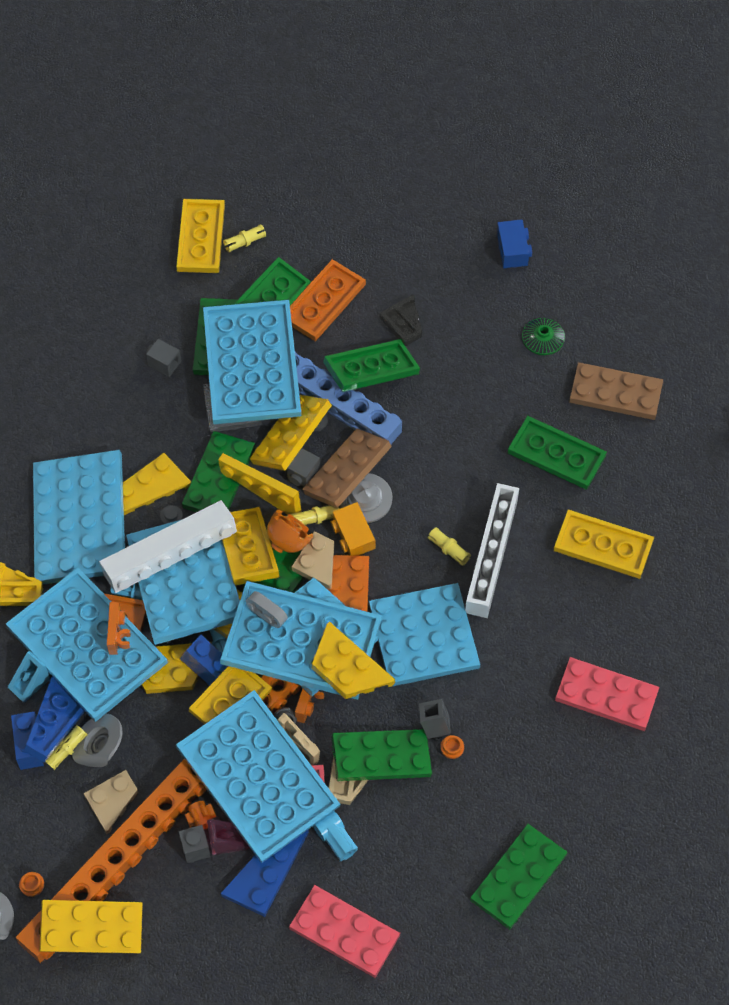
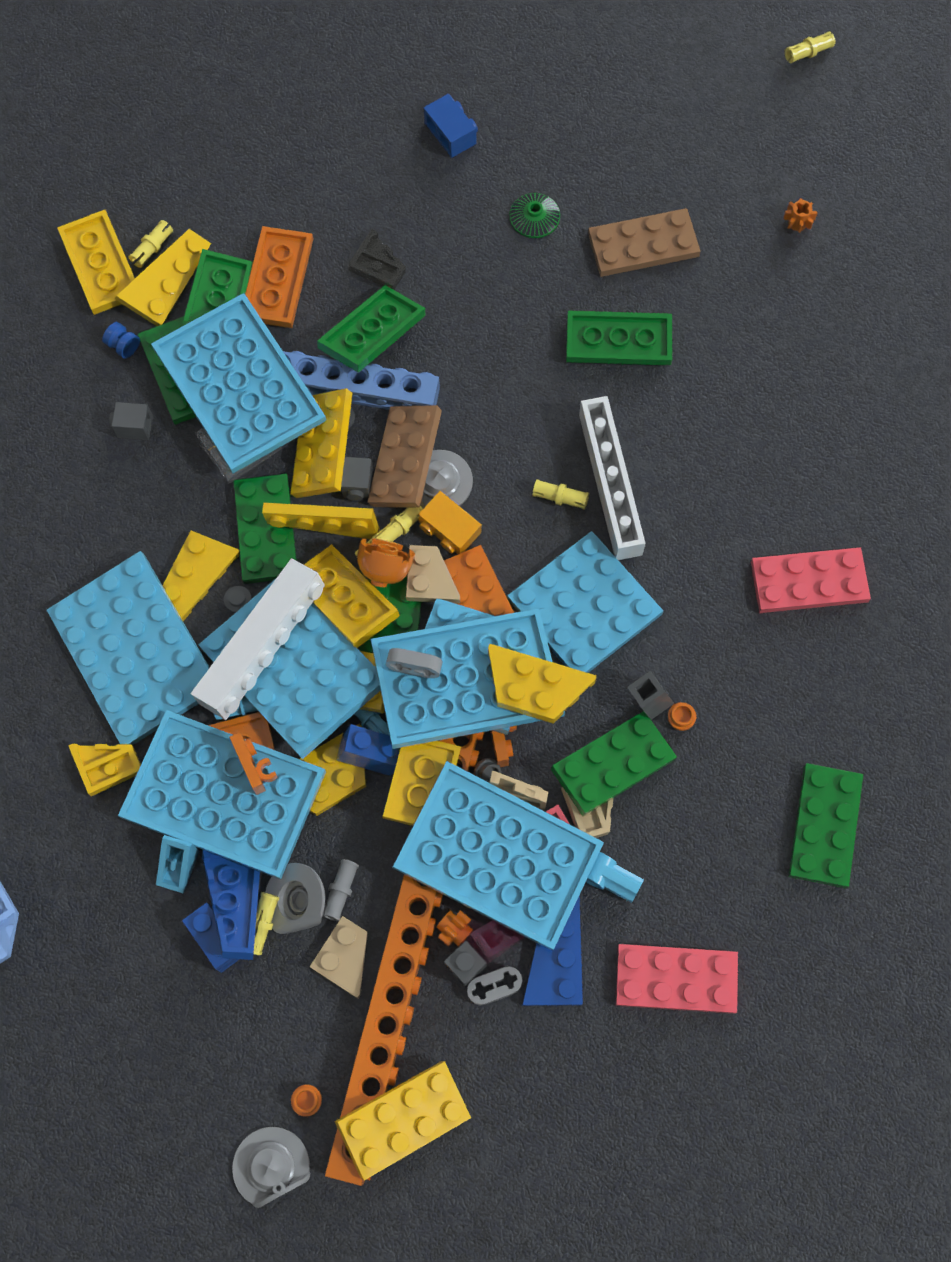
camera: 25 degrees left, 10 degrees up
yellow plate [554,510,654,579] -> none
none -> blue wheel [102,322,140,358]
none -> yellow wing [114,229,211,326]
none -> light grey pin [323,859,359,921]
none -> light grey beam [467,967,522,1006]

